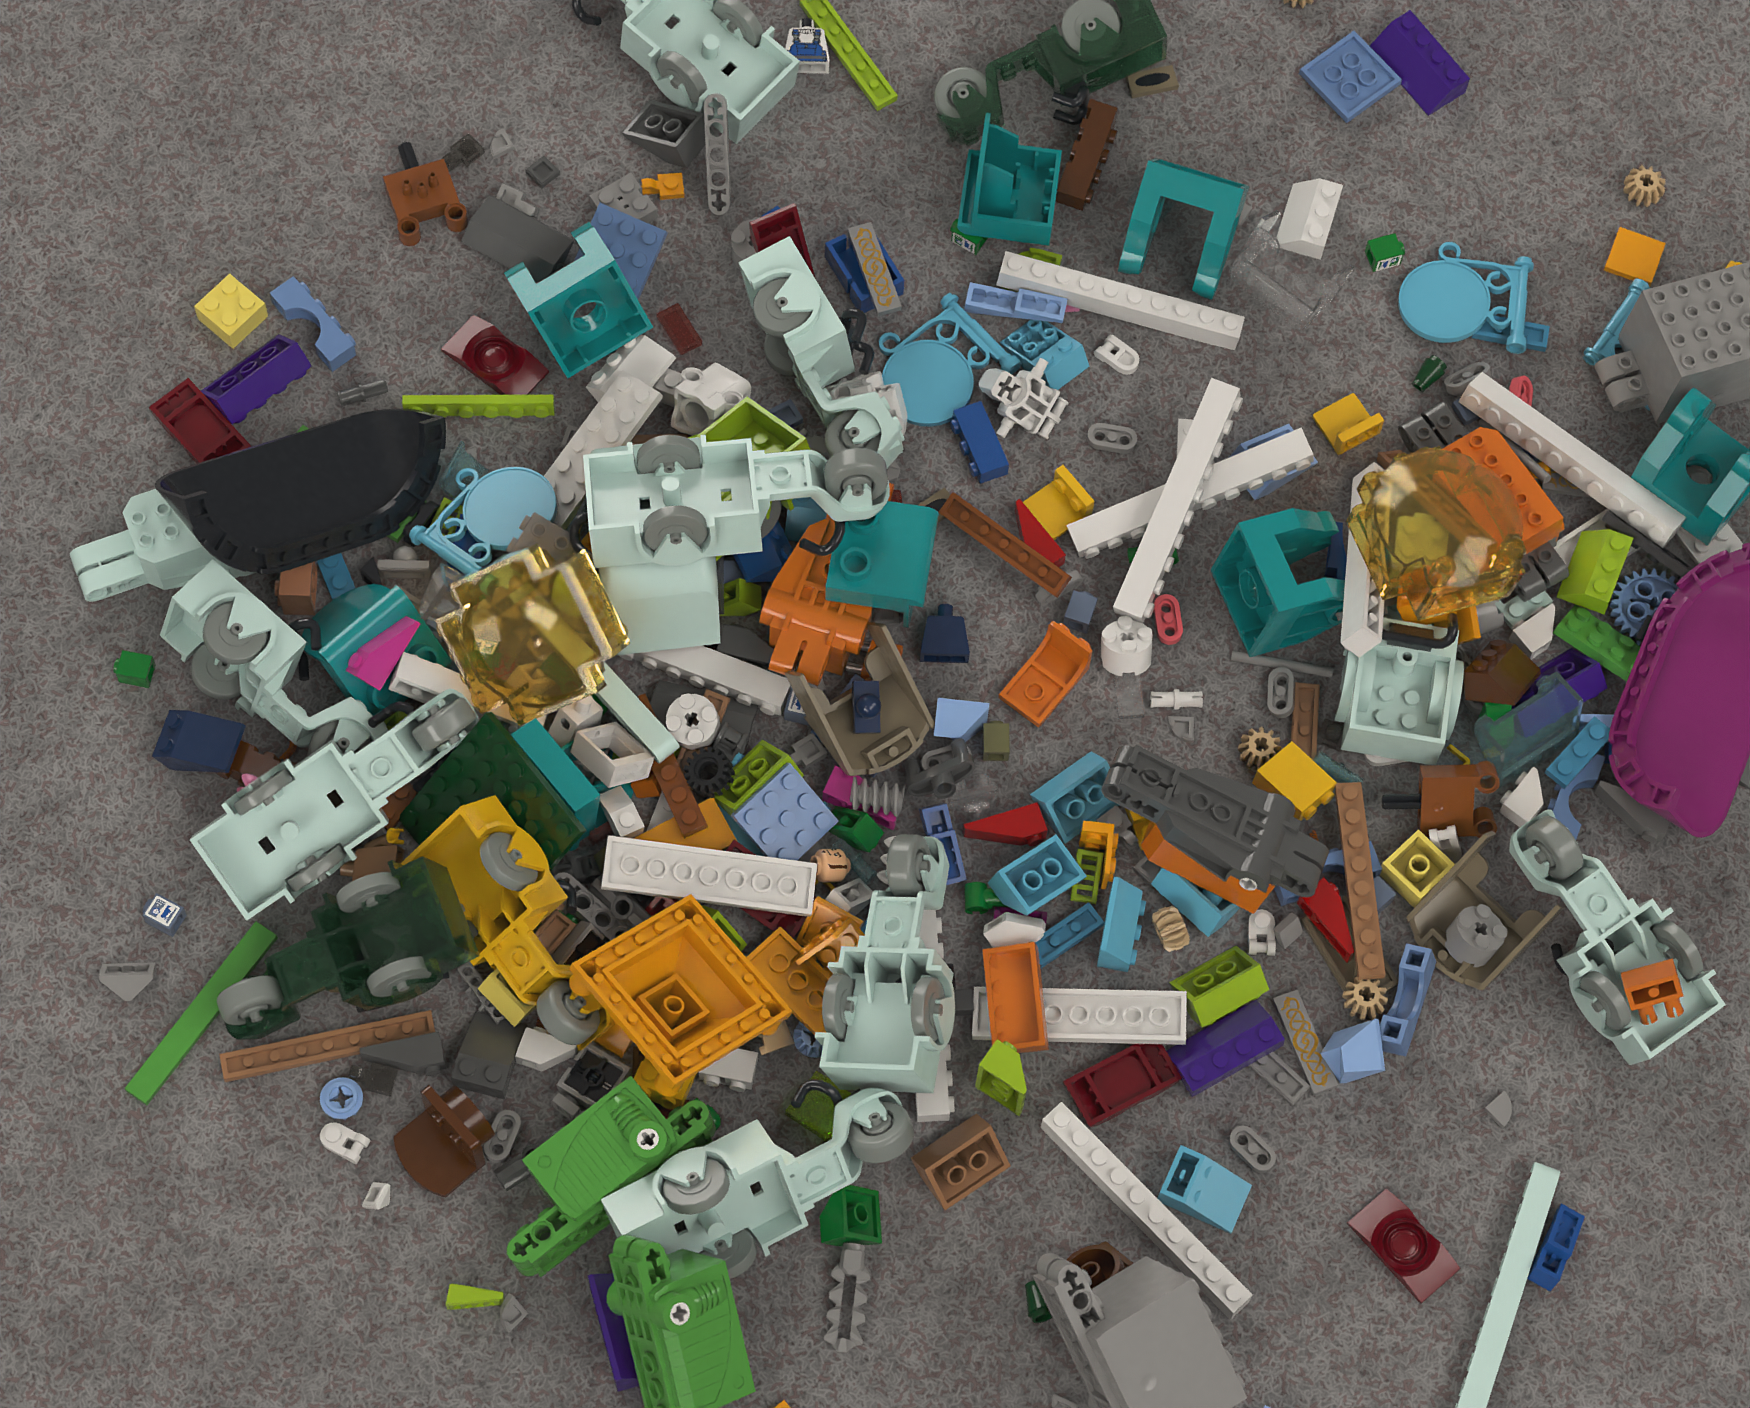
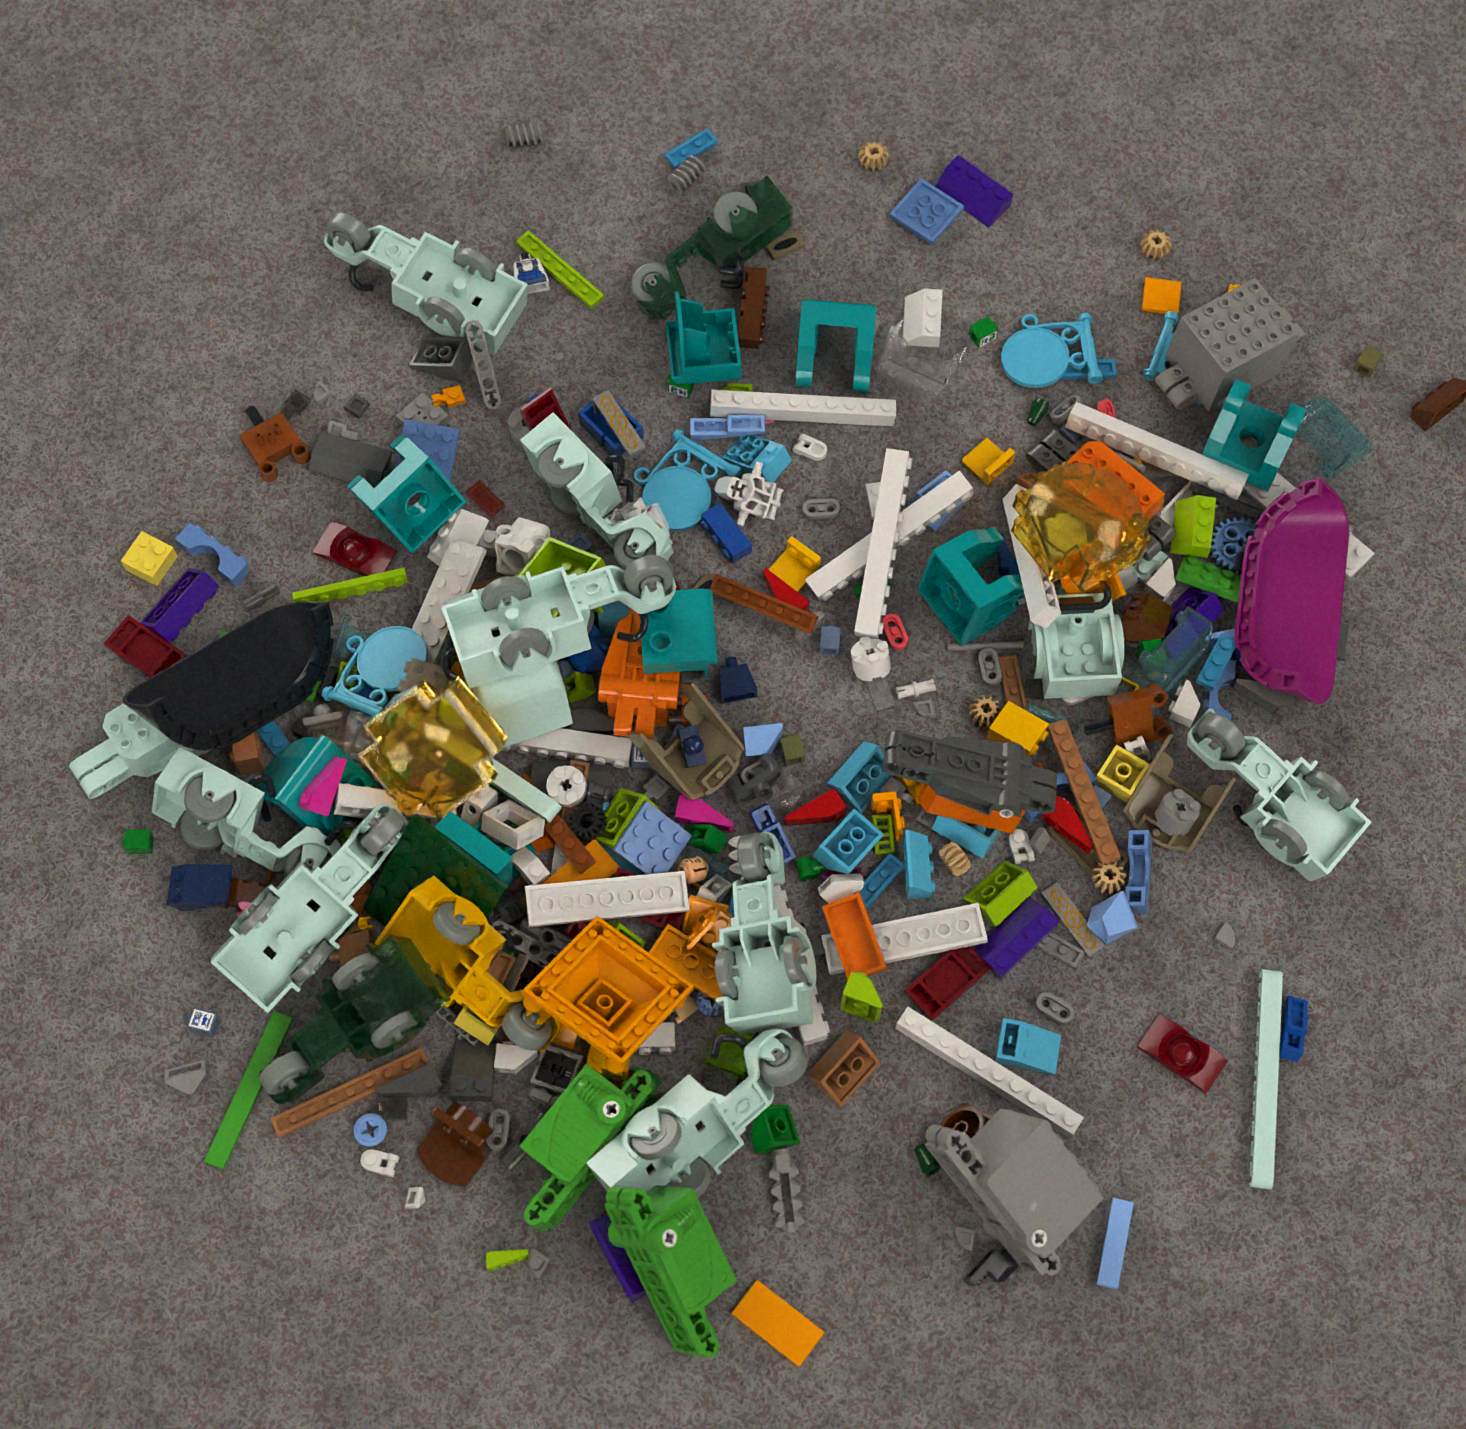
camera: 10 degrees left, 0 degrees up
light grey piece [850,777,905,817] -> none
orange bracket [998,621,1093,728] -> none
orange brick [1621,958,1684,1025] -> none

